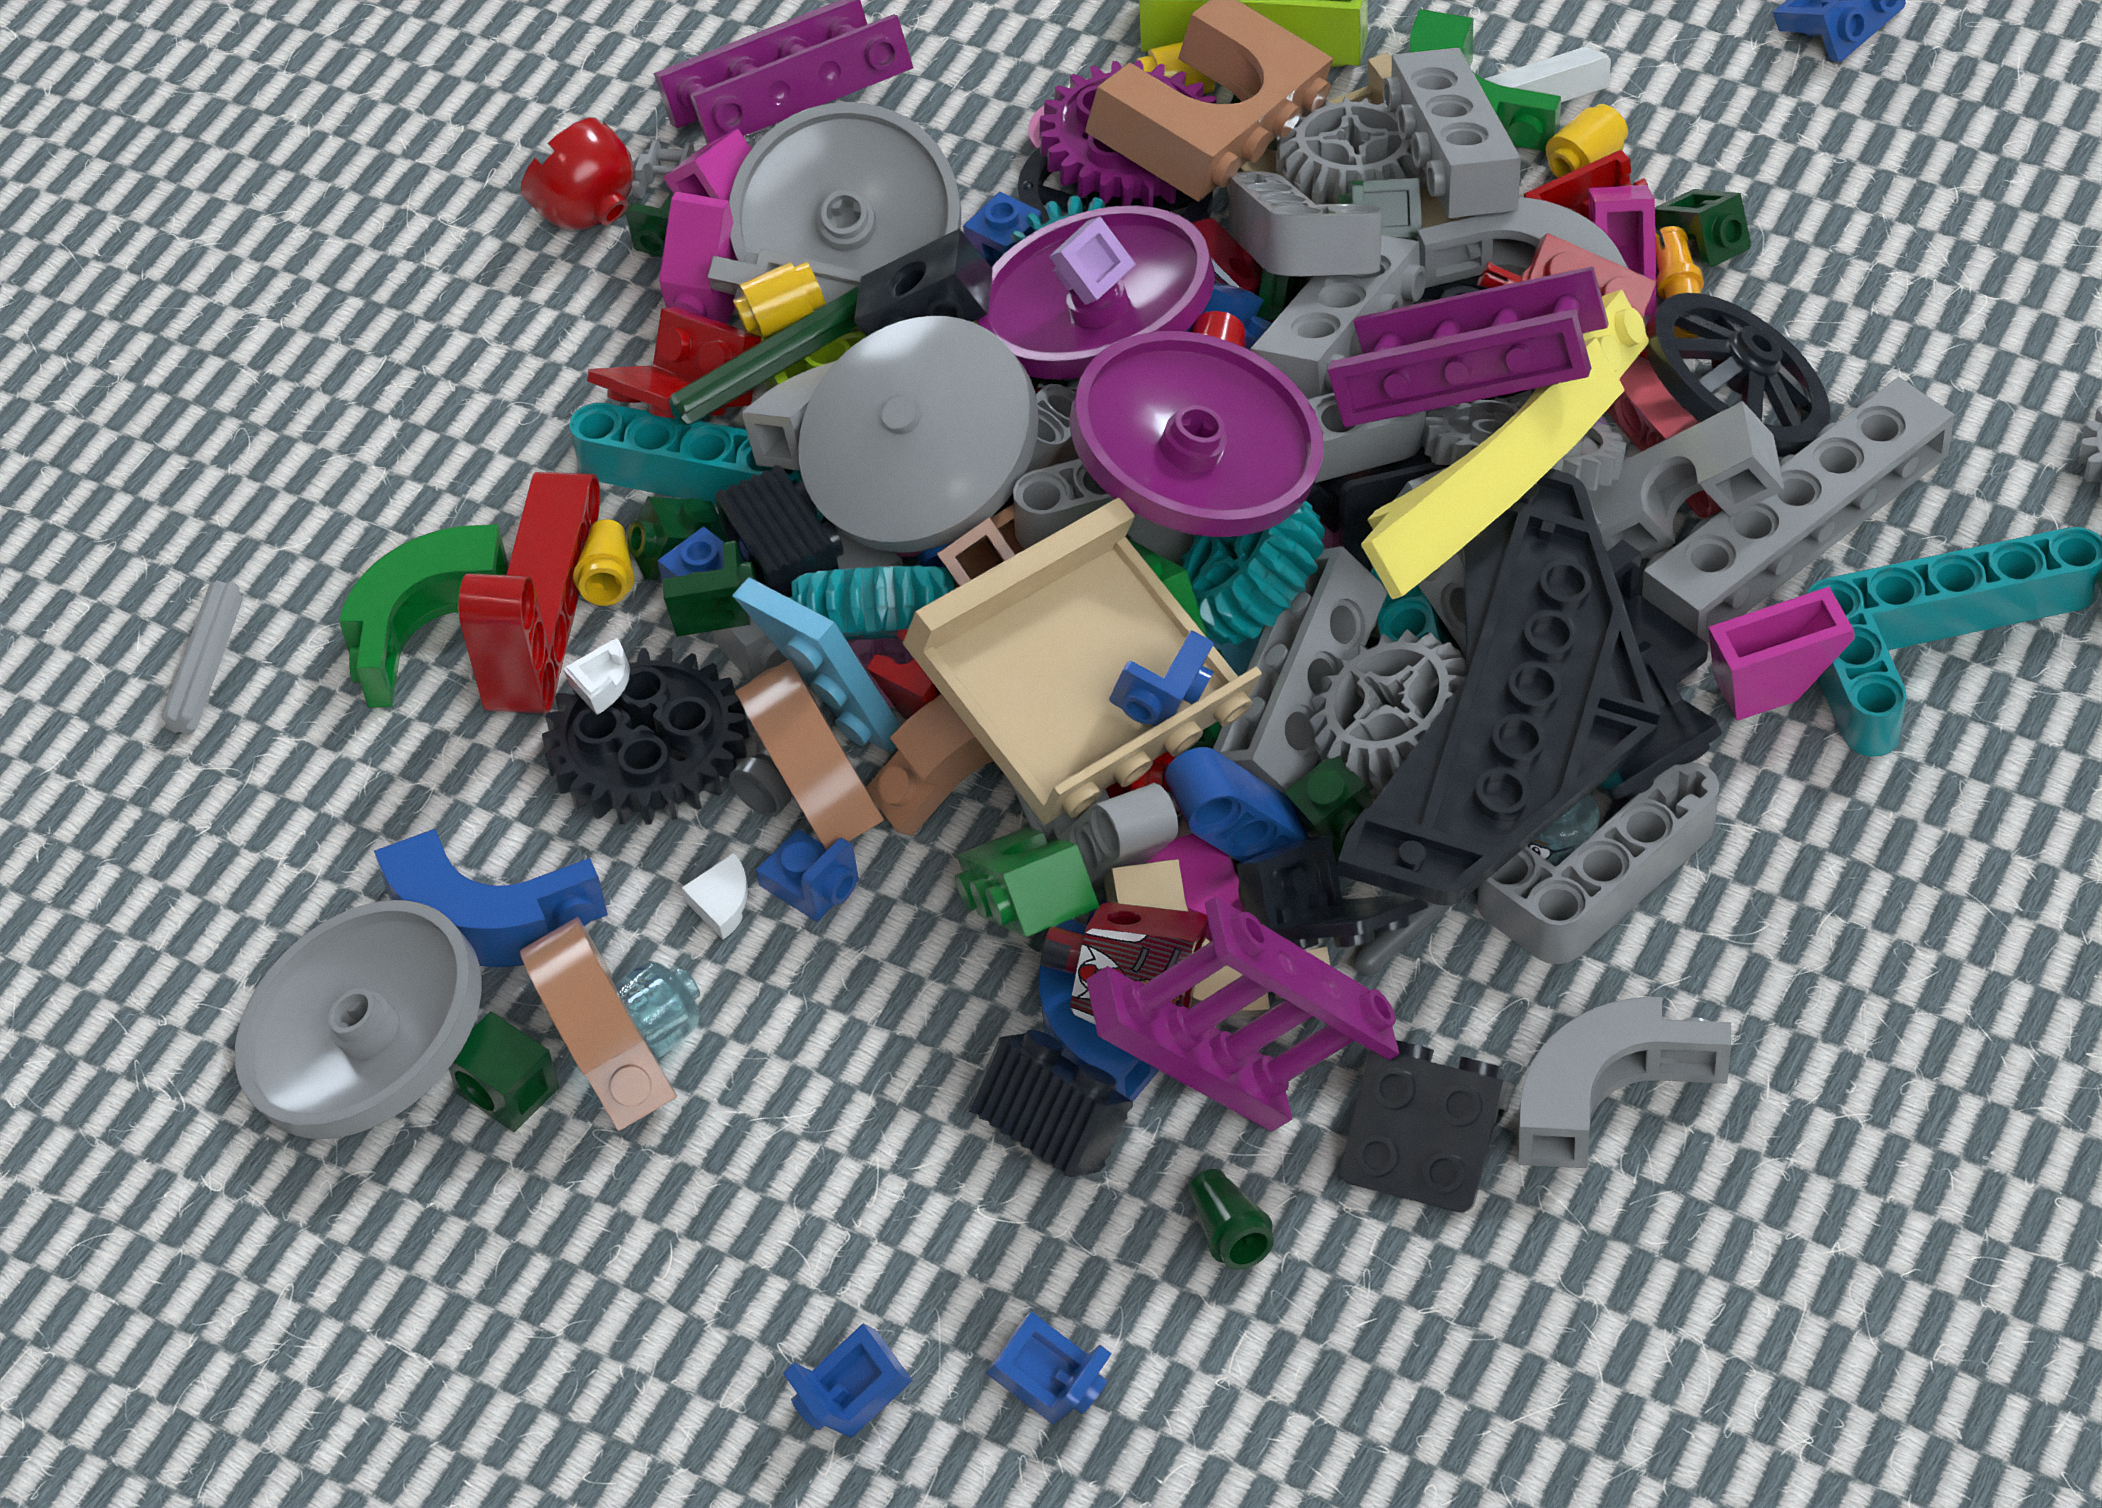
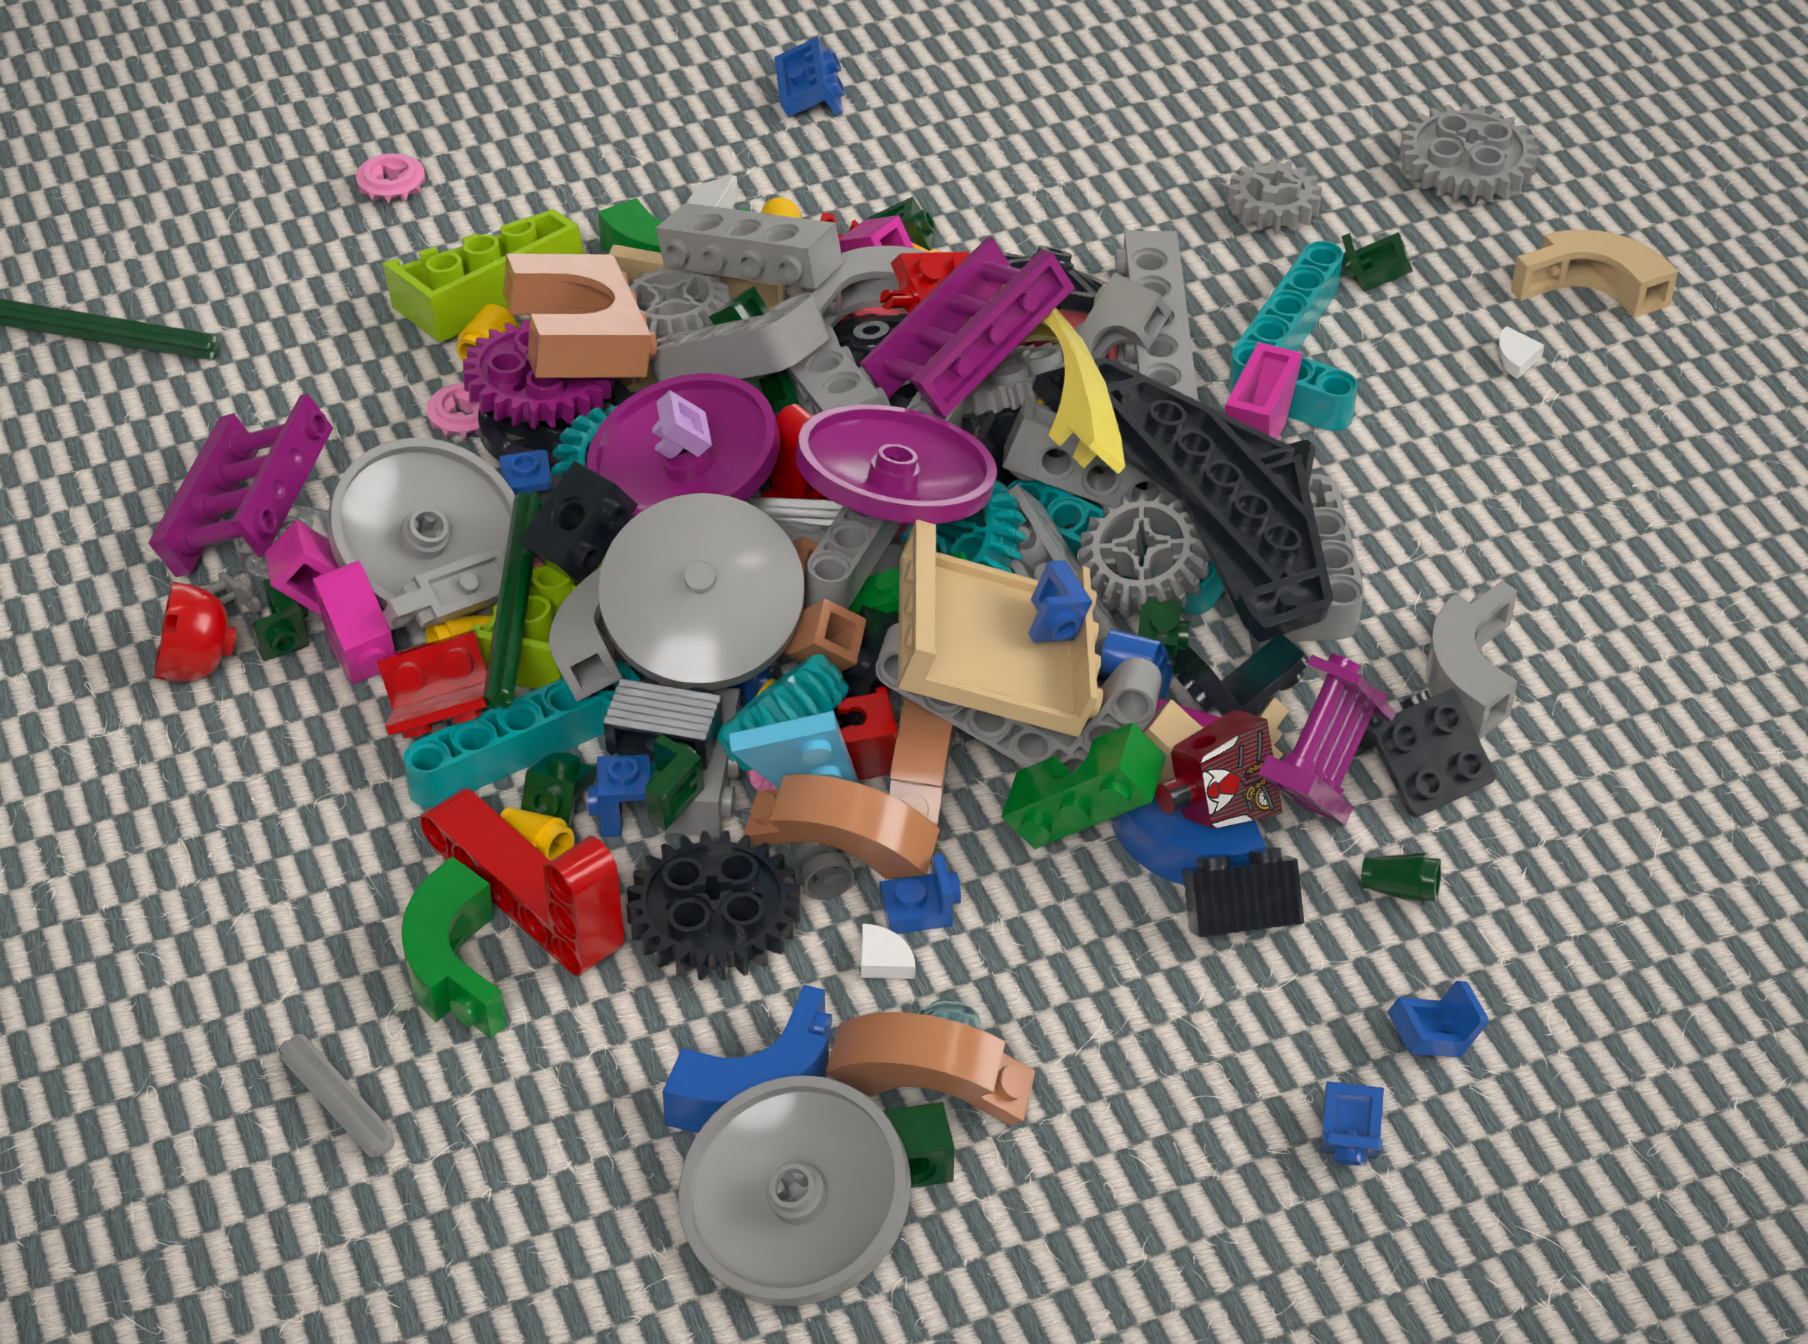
camera: 55 degrees left, 5 degrees down
white tile [563,638,630,715] -> none
yellow brick [733,261,826,339] -> none

